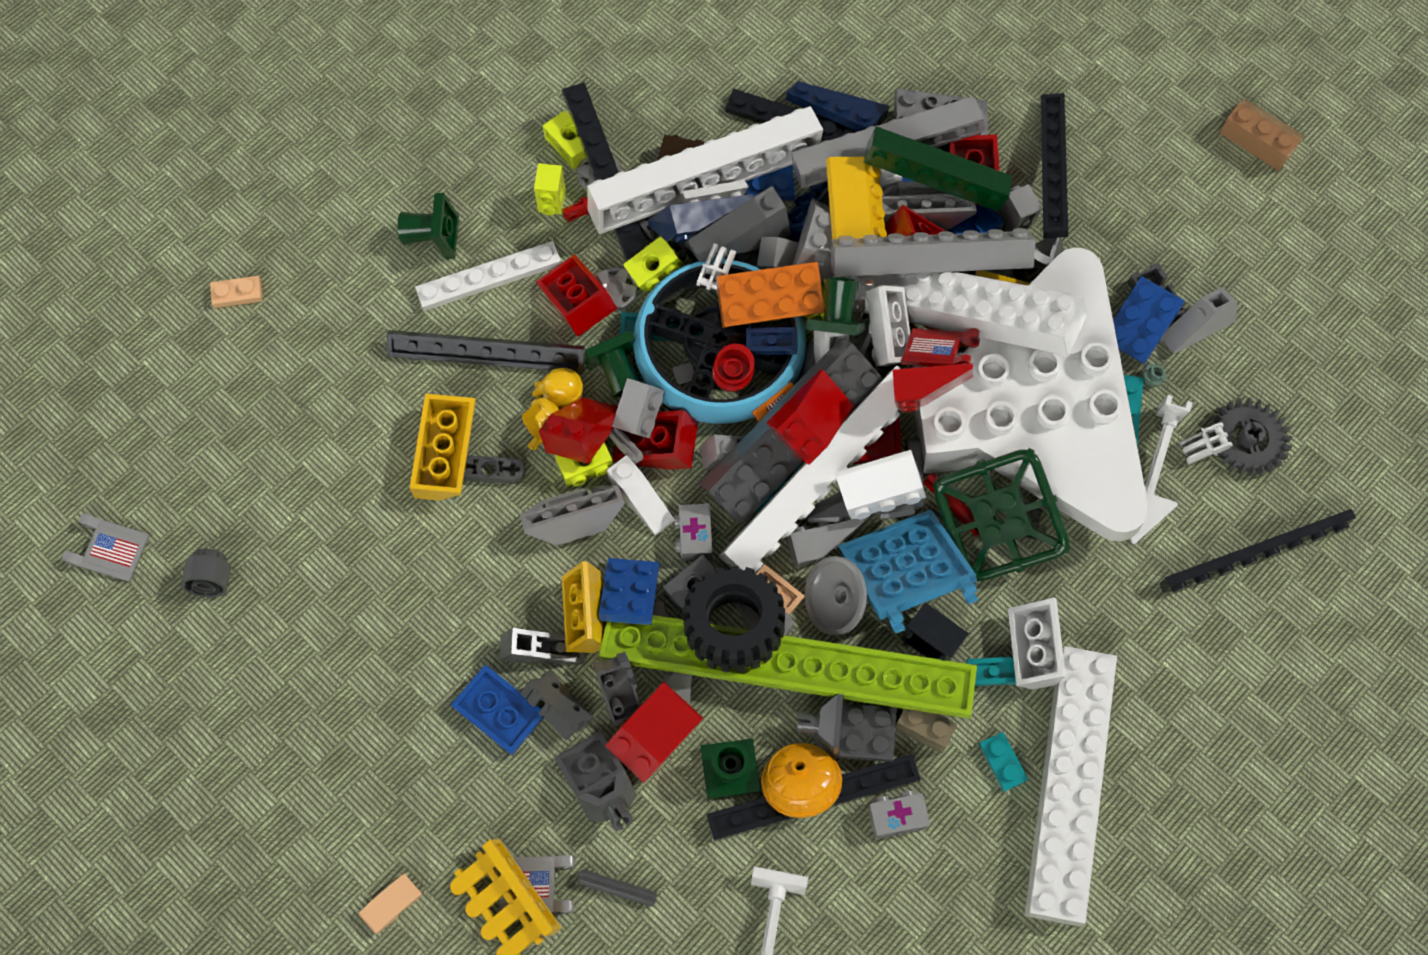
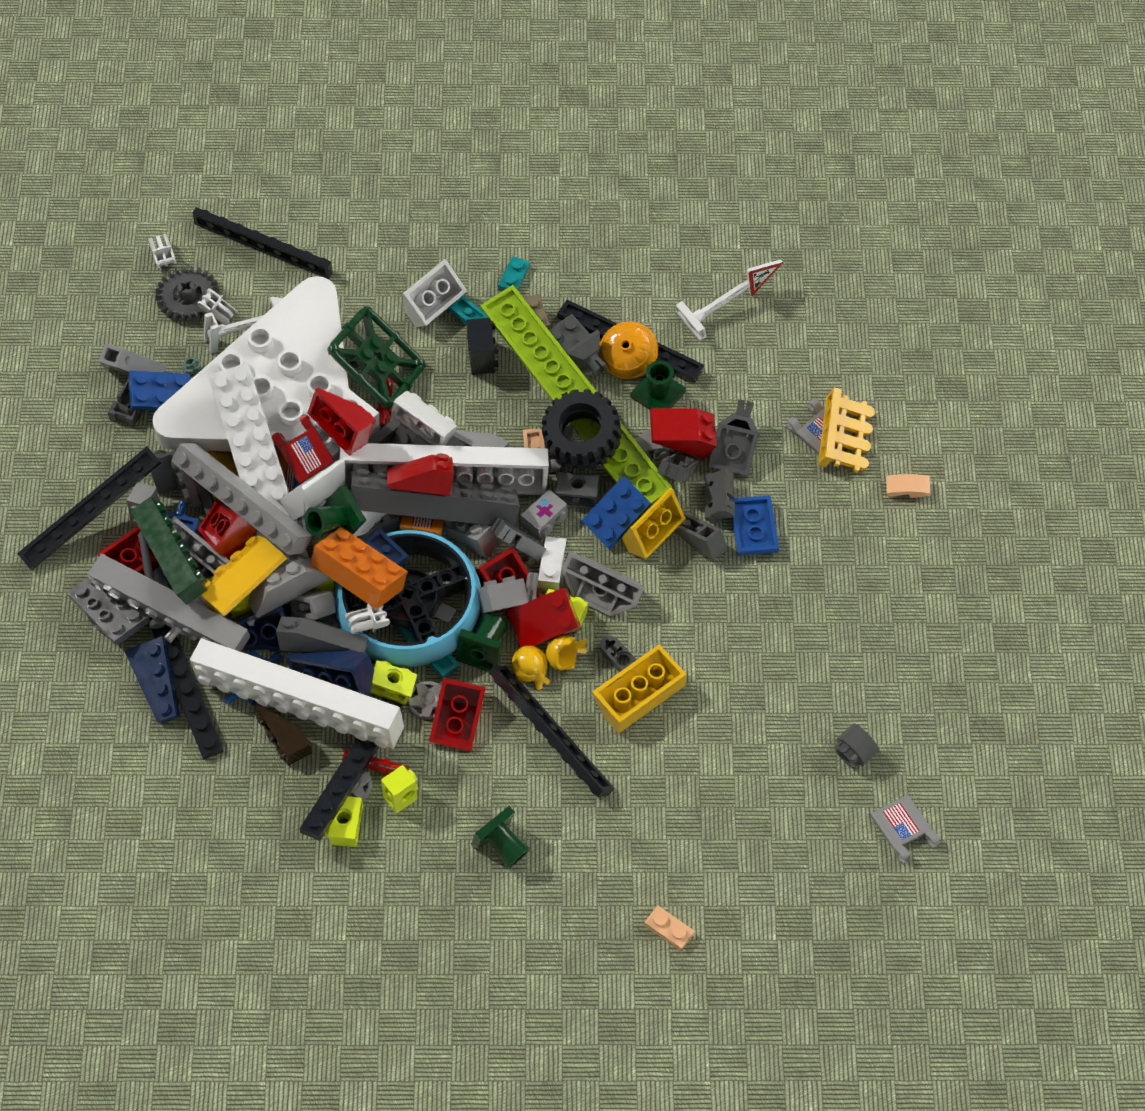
camera: 135 degrees left, 10 degrees down
white plate [415,241,561,311] -> none
dark grey axle [577,870,657,907] -> none
red piece [712,344,754,392] -> none
light grey dish [805,556,867,635] -> none
dark azure plate [838,509,978,634] -> none
light grey brick [868,790,930,840] -> none
white brick [1024,646,1117,927] -> none
none -> white arm [148,234,176,269]
none -> dark grey piece [490,517,546,561]

